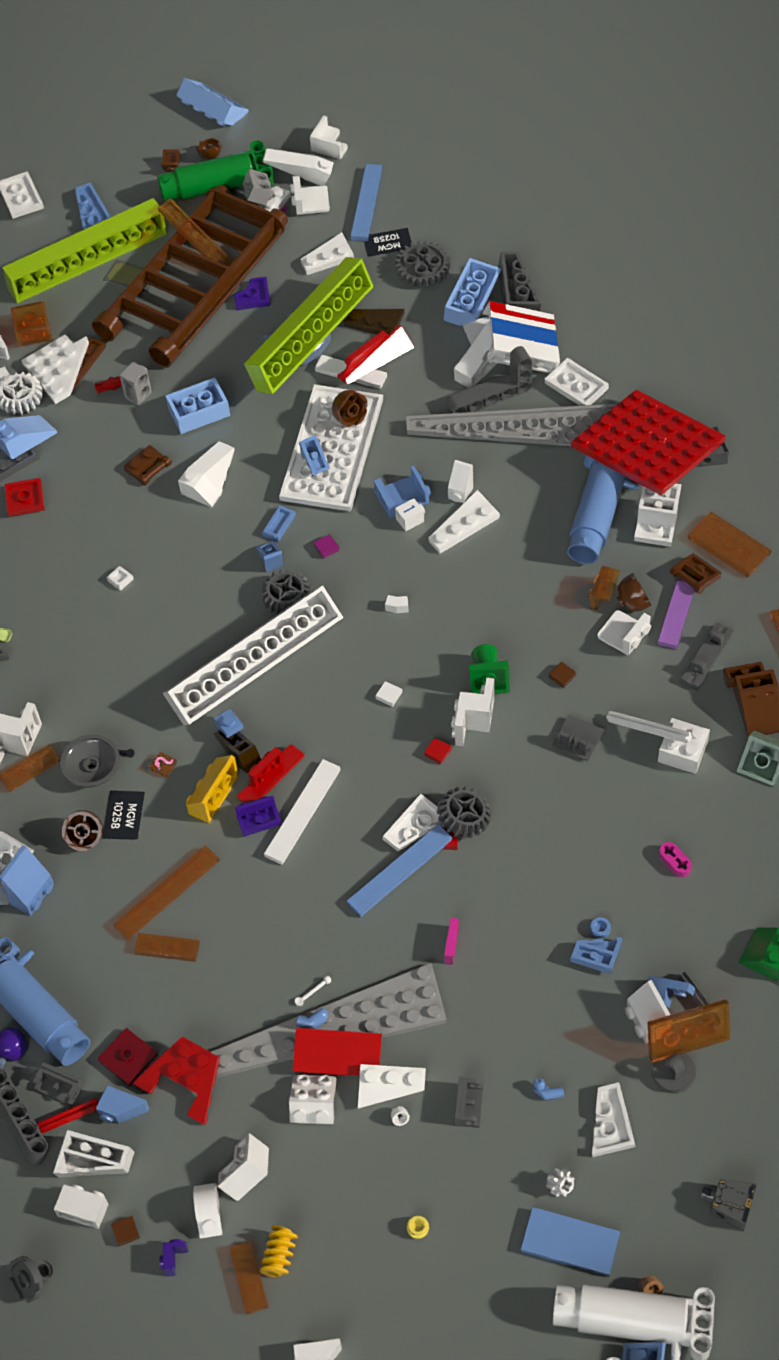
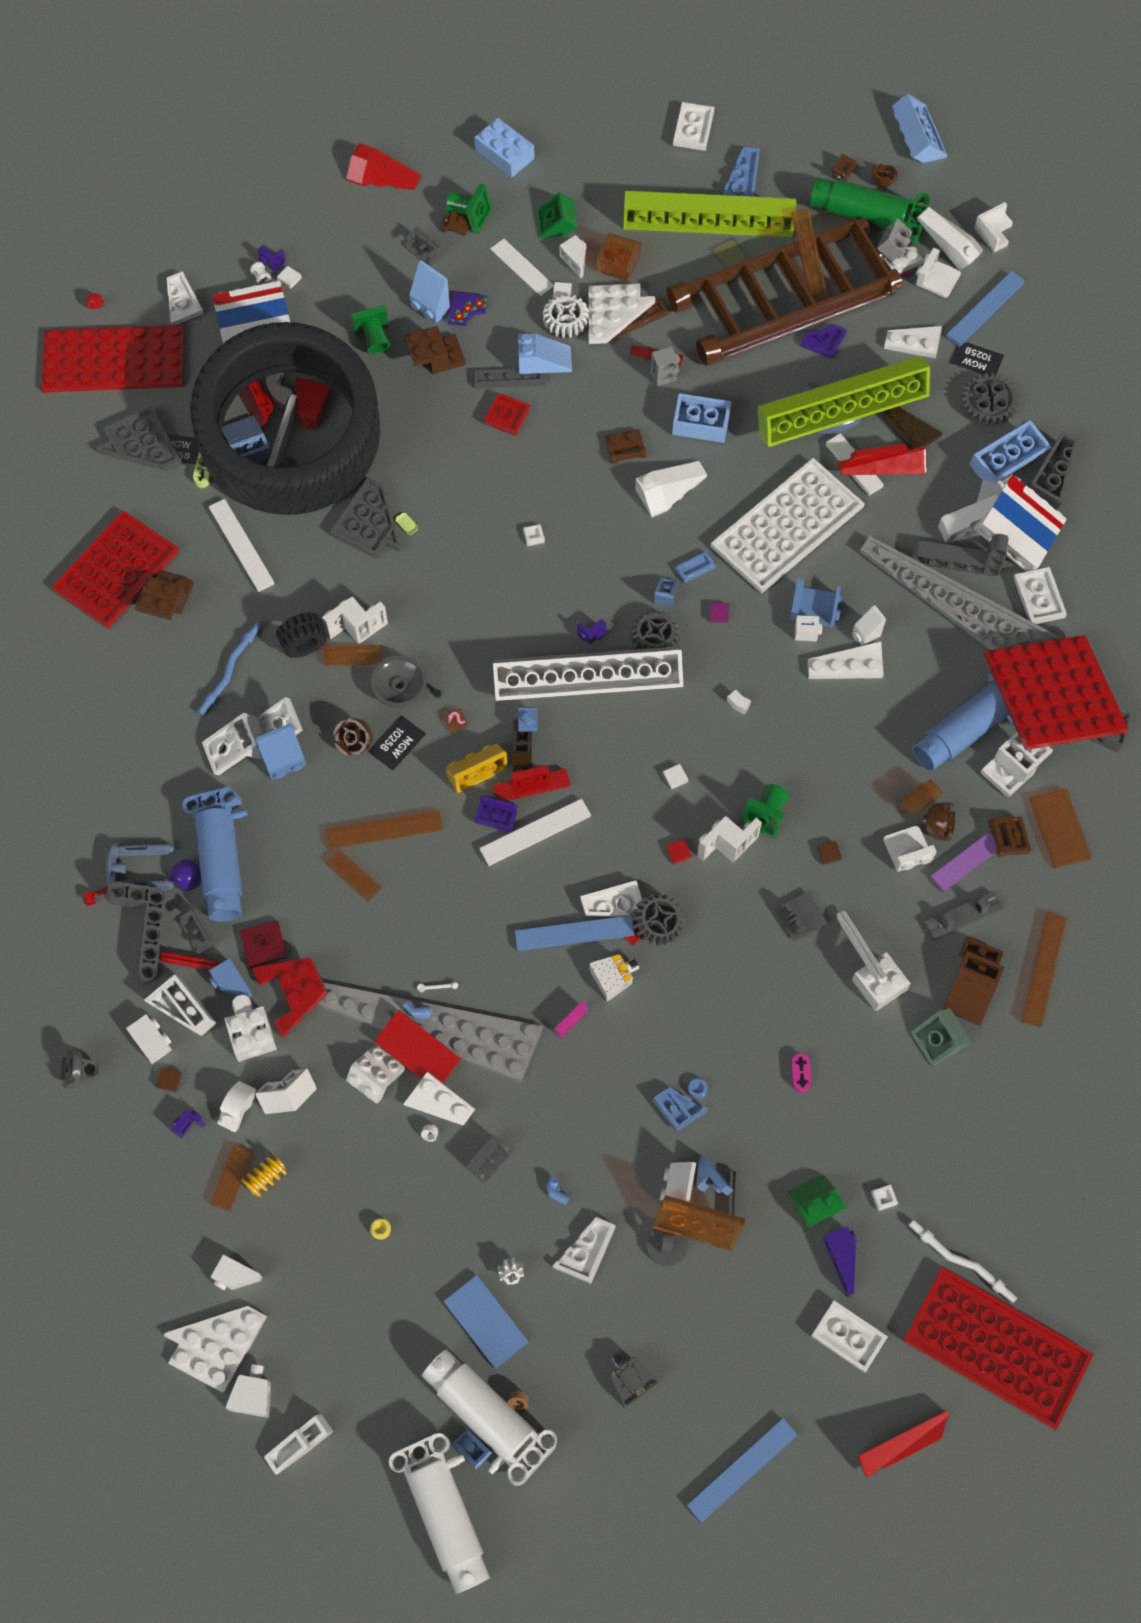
camera: 30 degrees right, 10 degrees up
medium blue slope [299,435,330,476] -> none
reddish brown cylinder [331,390,368,427] -> none
none -> white brick [224,995,277,1062]
none -> dark purple bracket [577,619,606,645]
none -> white torso [589,955,639,1001]

